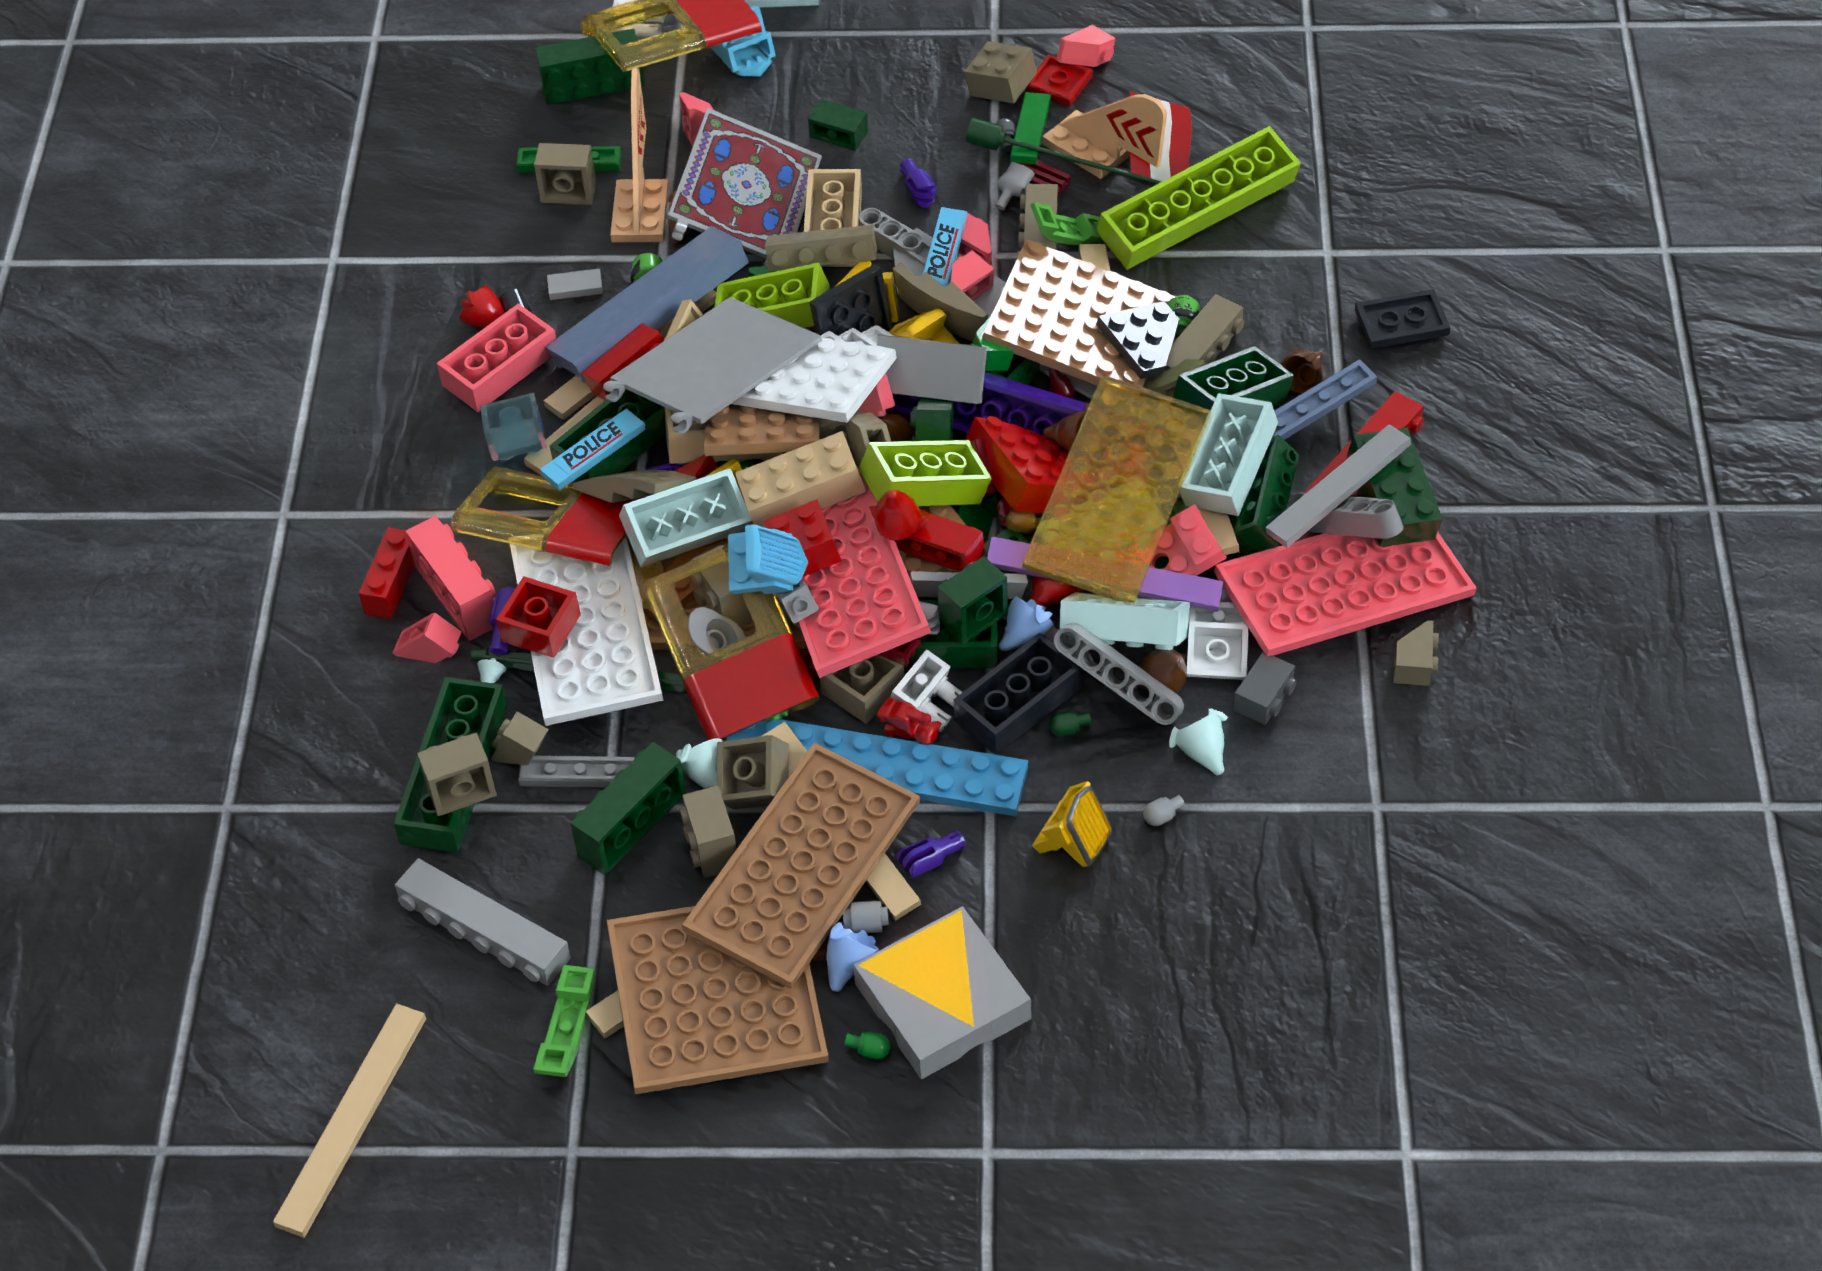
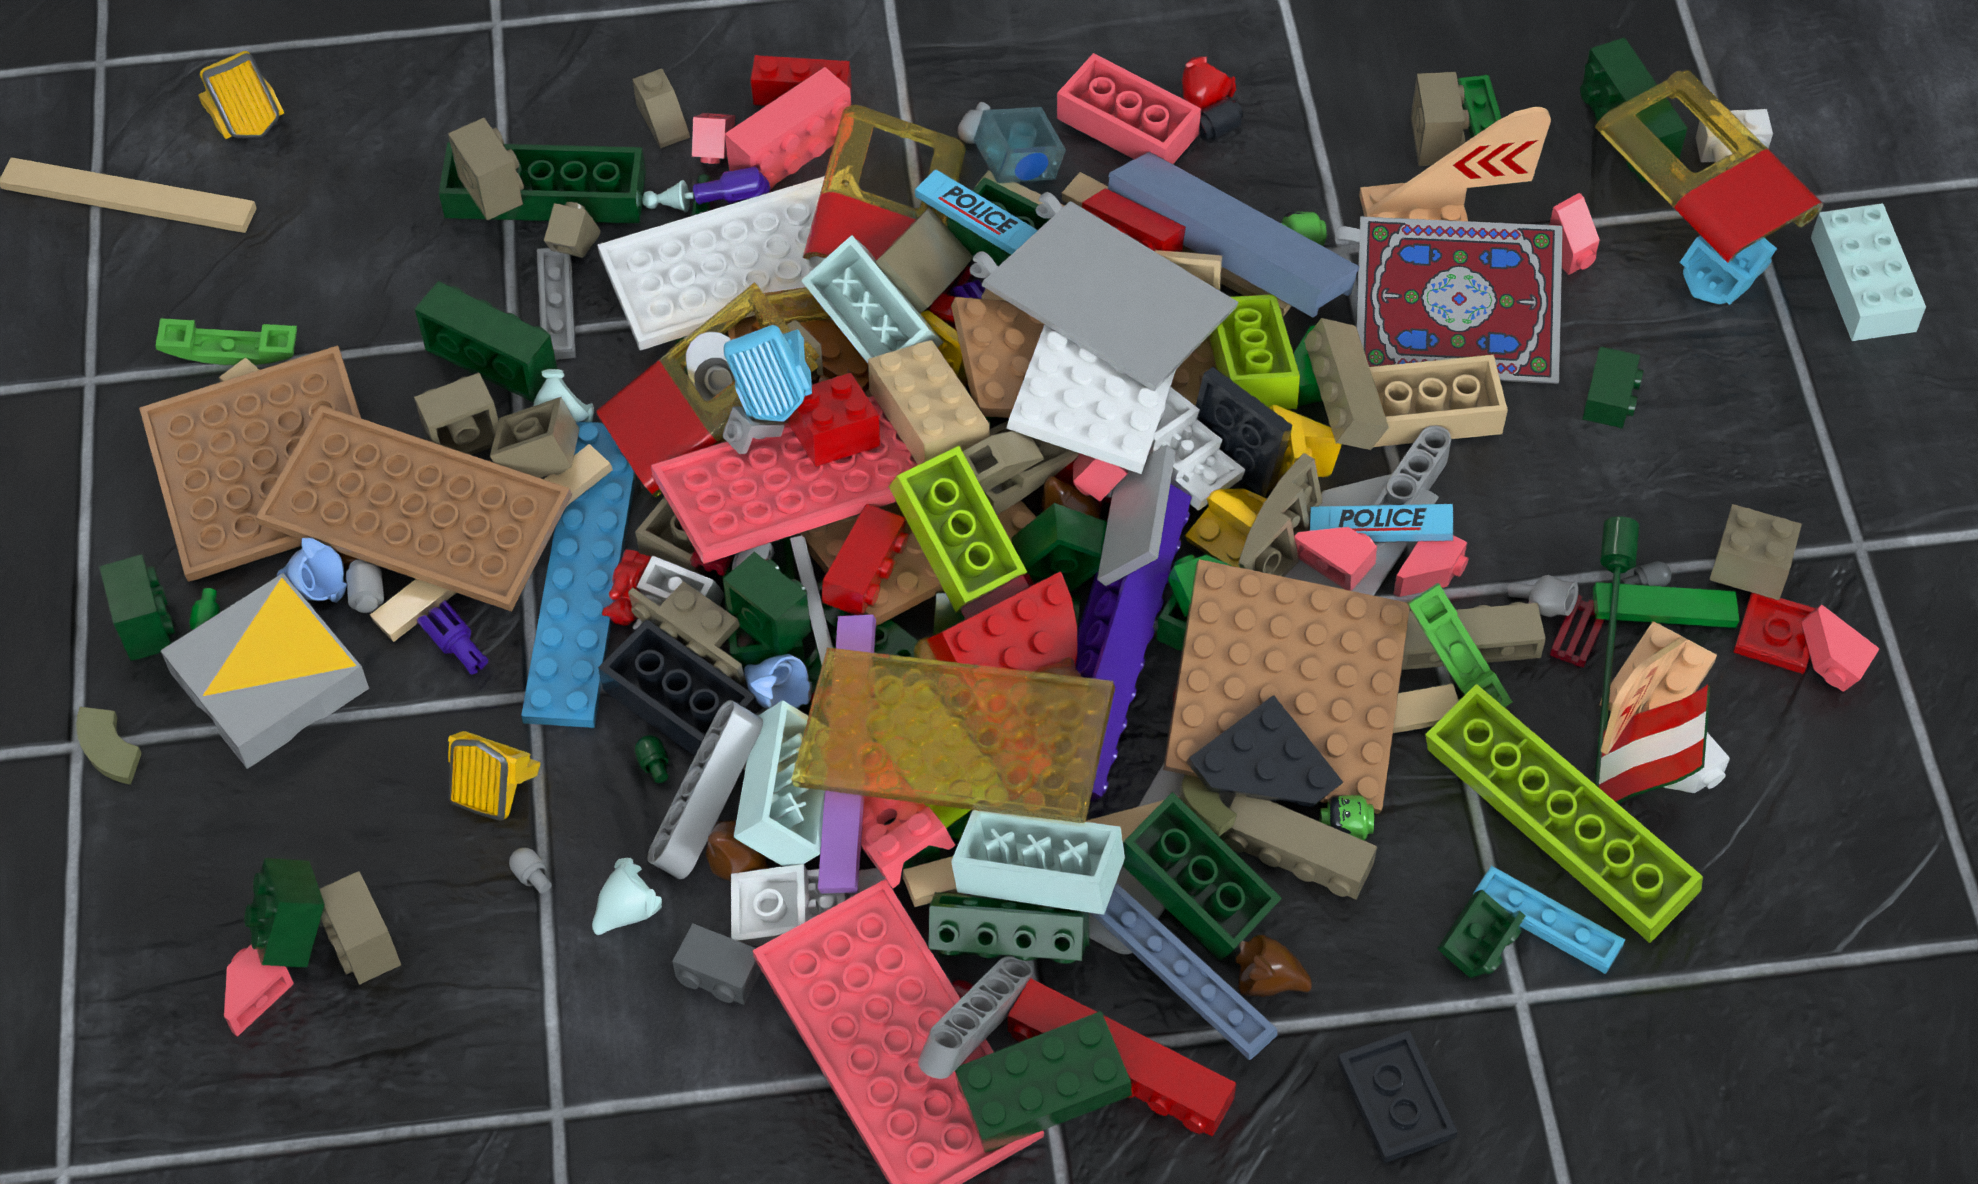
camera: 80 degrees right, 5 degrees up
light grey brick [395,858,571,986] -> none
red brick [496,576,581,658] -> none
light grey tile [547,268,603,300] -> none
red hat [869,490,929,540] -> none
dark purple arm [899,159,937,208] -> none
light grey tile [1266,424,1411,548] -> none
dark tan slope [1393,620,1439,686] -> none
none -> olive tile [76,707,142,785]
none -> dark green brick [99,554,176,661]
none -> yellow piece [198,51,284,139]
none -> coral slope [224,944,294,1037]
none -> dark green brick [244,858,325,967]
none -> dark tan brick [320,871,401,985]
none -> dark tan bracket [628,581,746,686]
none -> dark tan slope [632,68,690,148]
none -> light grey cylinder [957,102,990,144]
none -> dark green bracket [1437,890,1526,978]
none -> medium azure tile [1473,865,1625,974]

